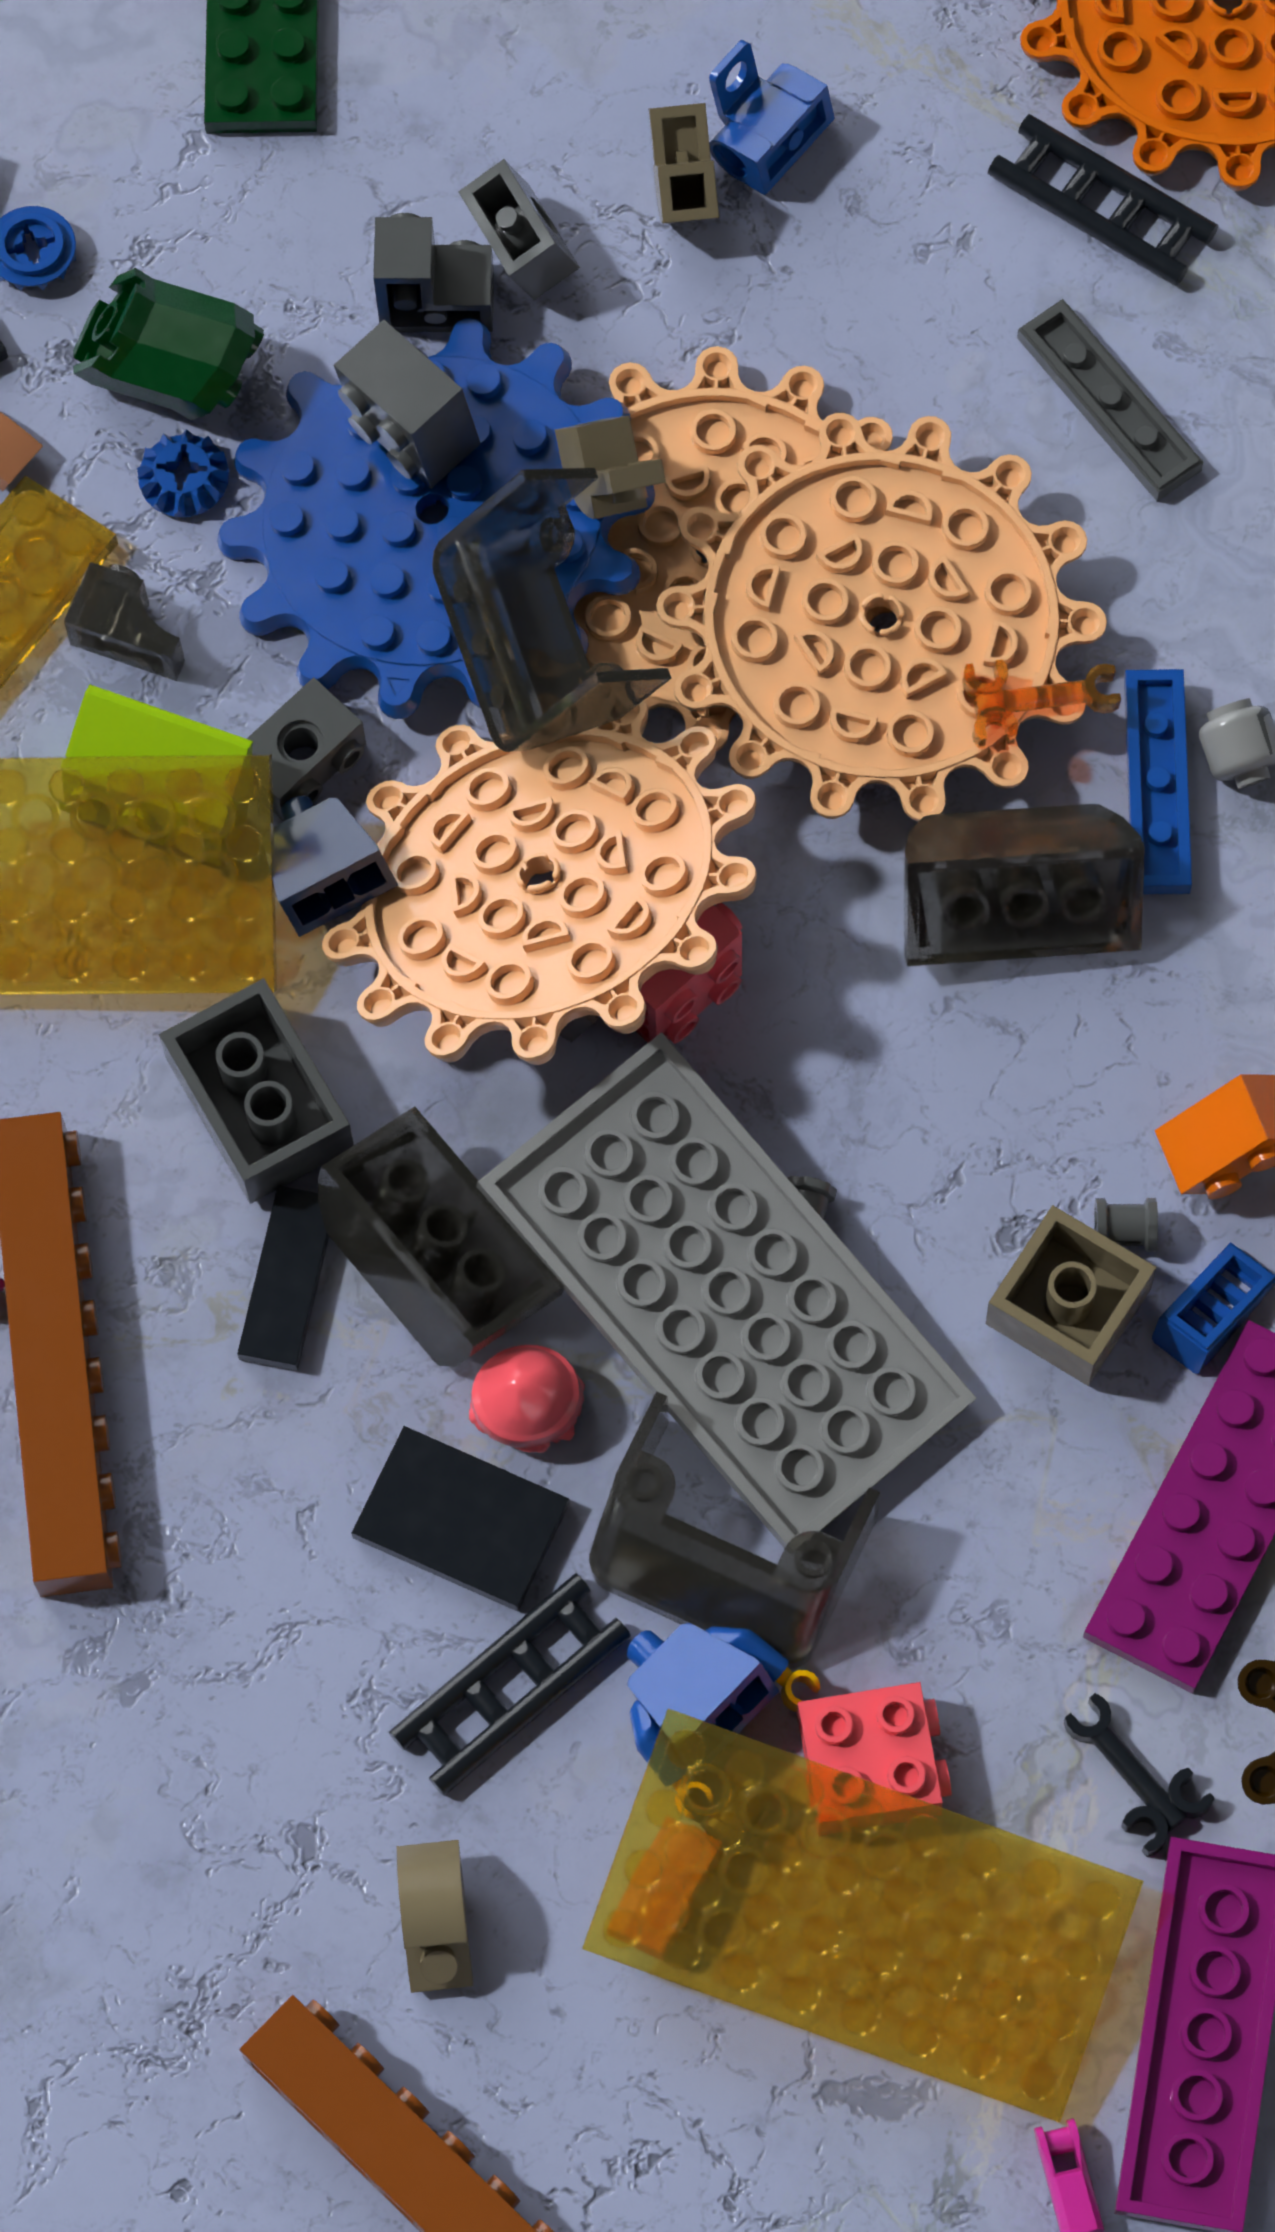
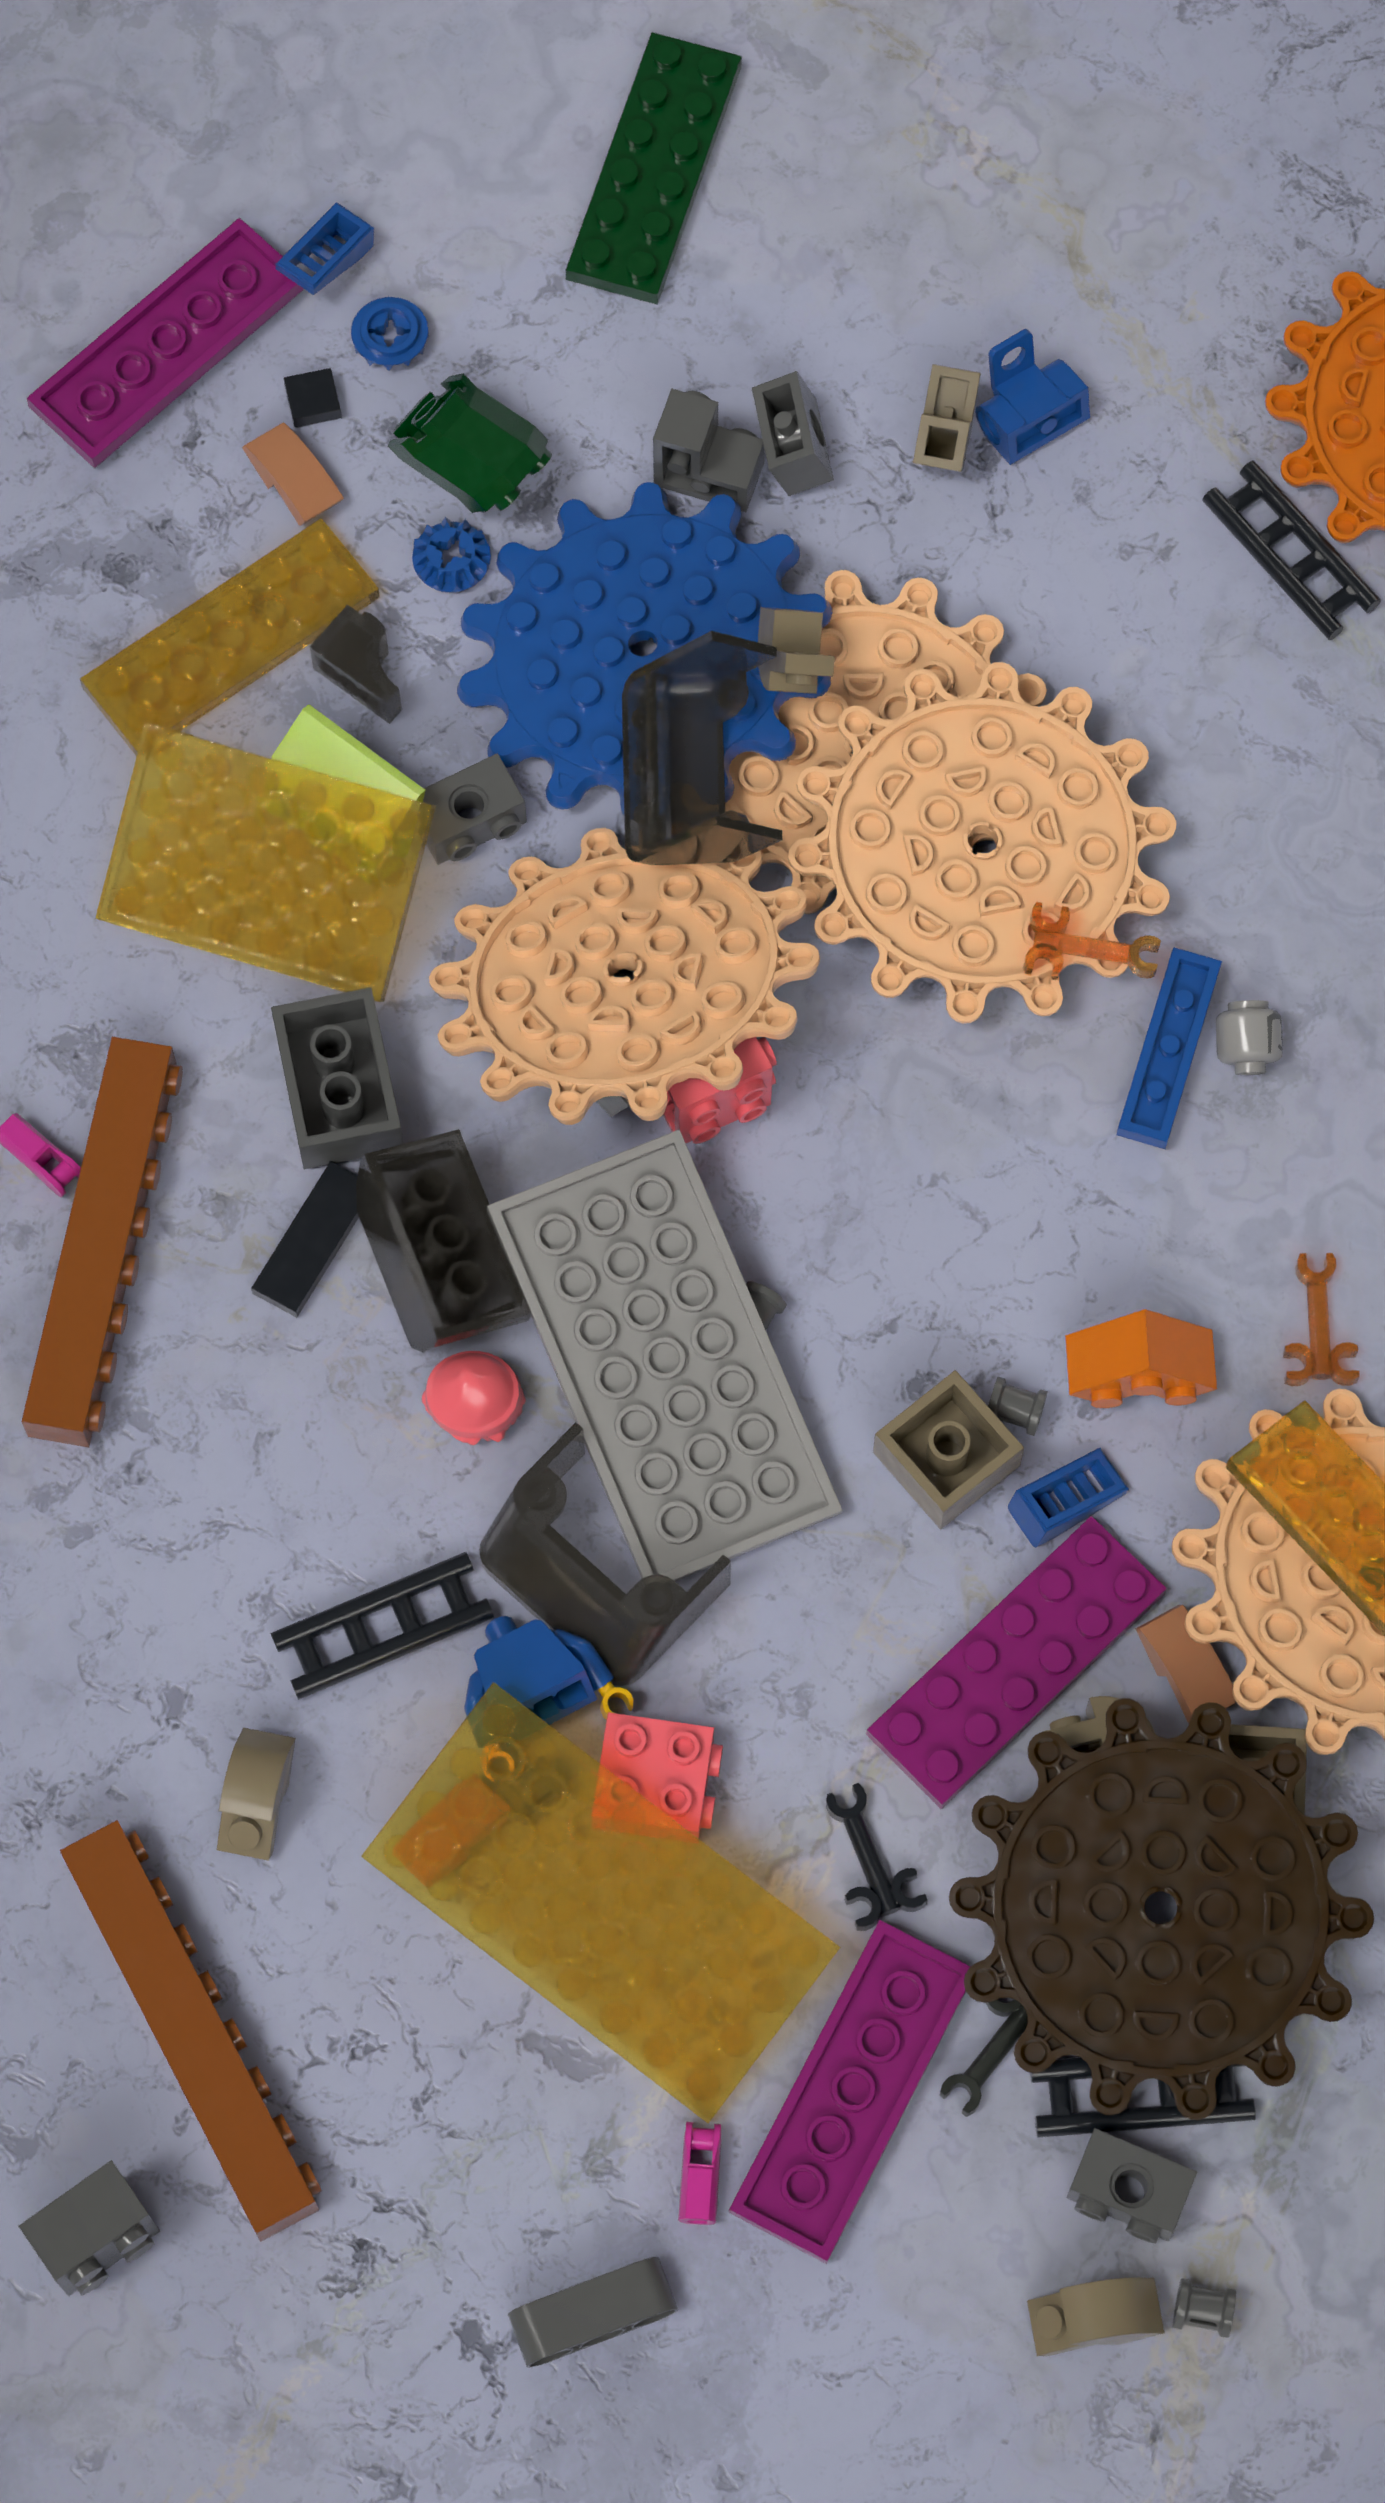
camera: 15 degrees right, 0 degrees up
dark blue torso [263,795,398,937] -> none
dark grey brick [333,320,481,489] -> none
black tile [351,1426,570,1612] -> none
clear smoke windscreen [904,804,1145,967] -> none
dark grey tile [1017,299,1203,502] -> none

